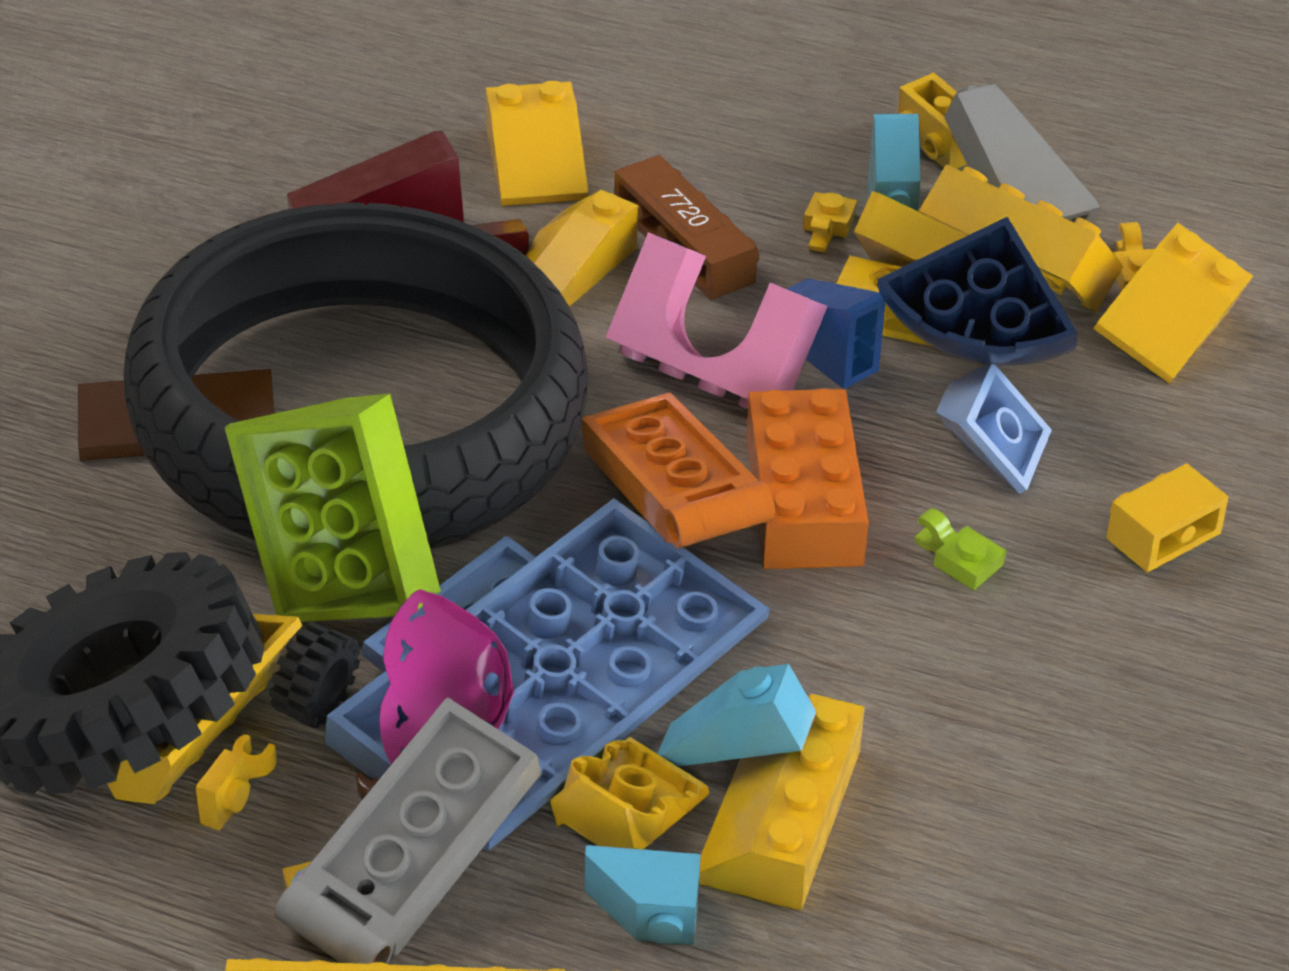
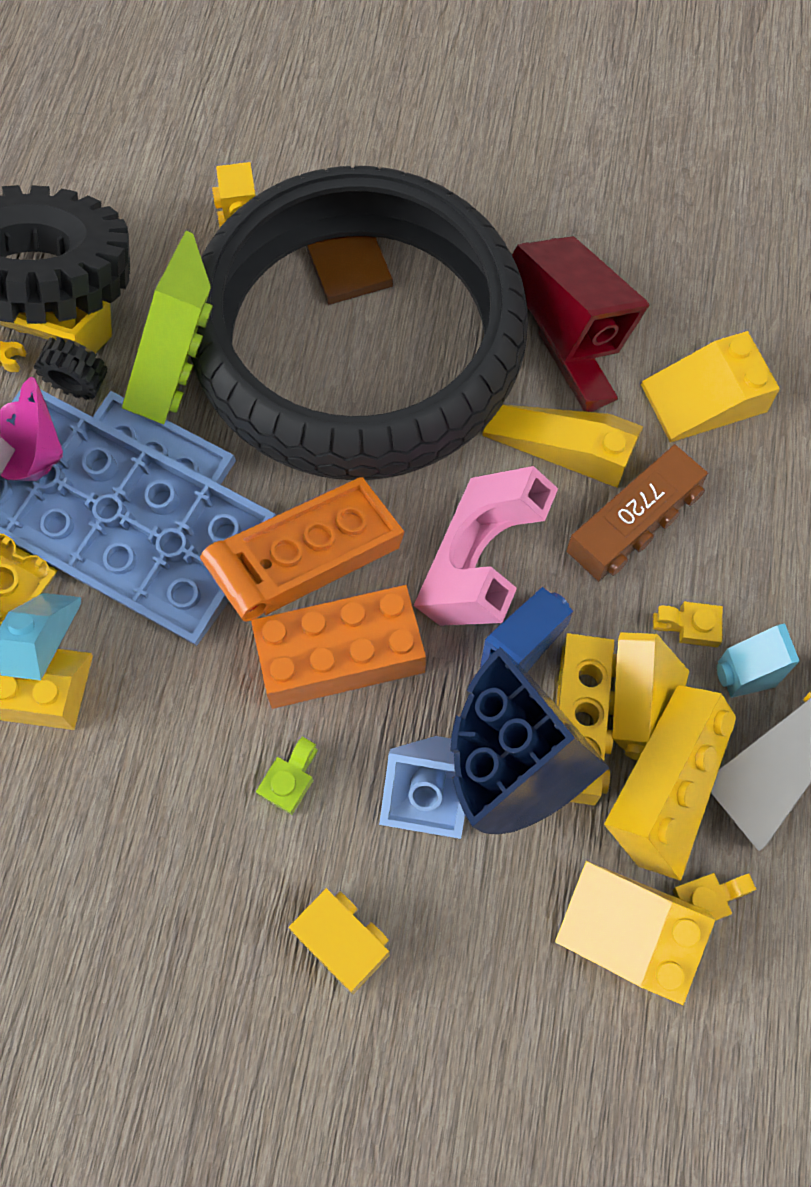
camera: 80 degrees right, 25 degrees up
none -> yellow brick [212,162,256,227]

